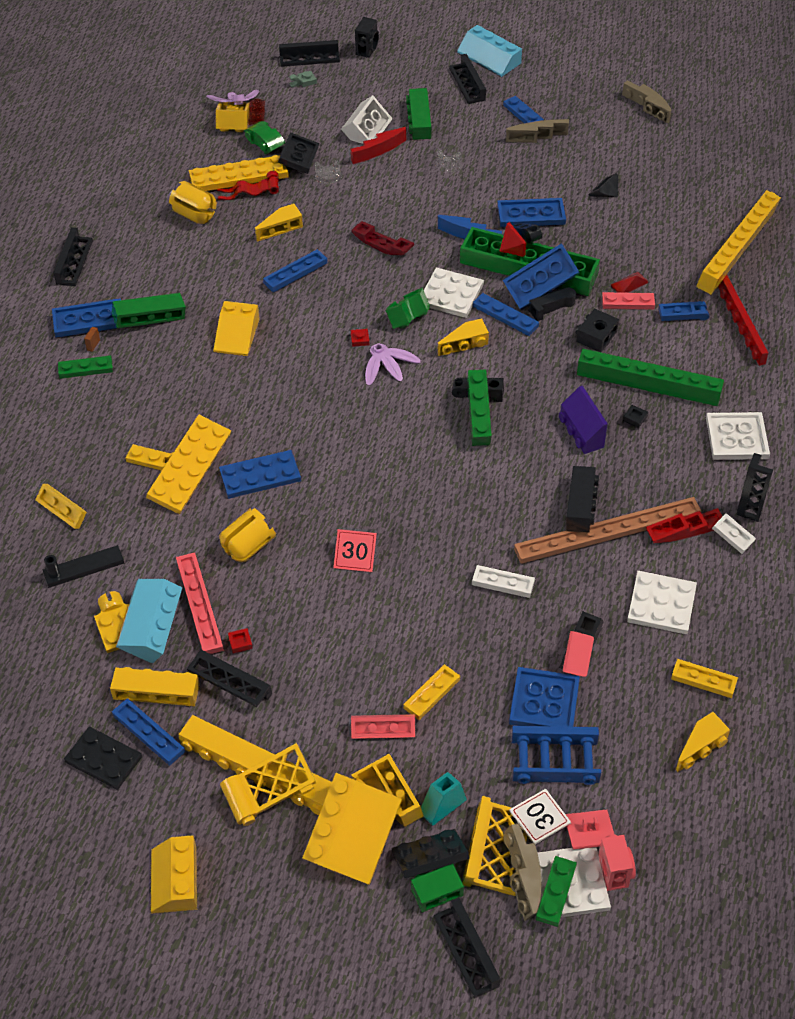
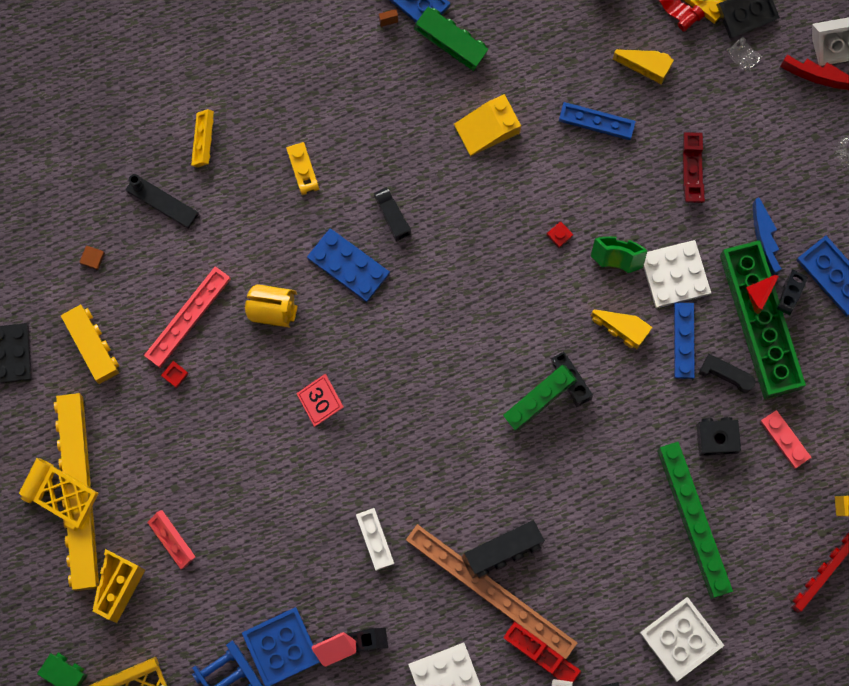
camera: 55 degrees right, 25 degrees up
green plate [58,355,113,379] -> none
yellow plate [94,591,129,653] -> none
blue plate [112,698,185,766] -> none
medium azure slope [116,579,182,663] -> none
yellow plate [146,415,231,514] -> none
black fence [187,650,272,707] -> none
yellow slope [302,773,402,885] -> none
lavender plant [365,343,421,385] -> none
black plate [392,829,469,878] -> none
yellow plate [403,664,460,720] -> none
teal slope [421,772,467,826] -> none
blue plate [503,243,580,310] -> none
dark purple slope [559,386,608,454] -> none
red slope [611,272,648,293] -> none
black plate [623,405,648,428] -> none
blue plate [658,301,710,321] -> none
none -> dark orange tile [79,245,105,270]
none -> black leg [374,187,411,242]

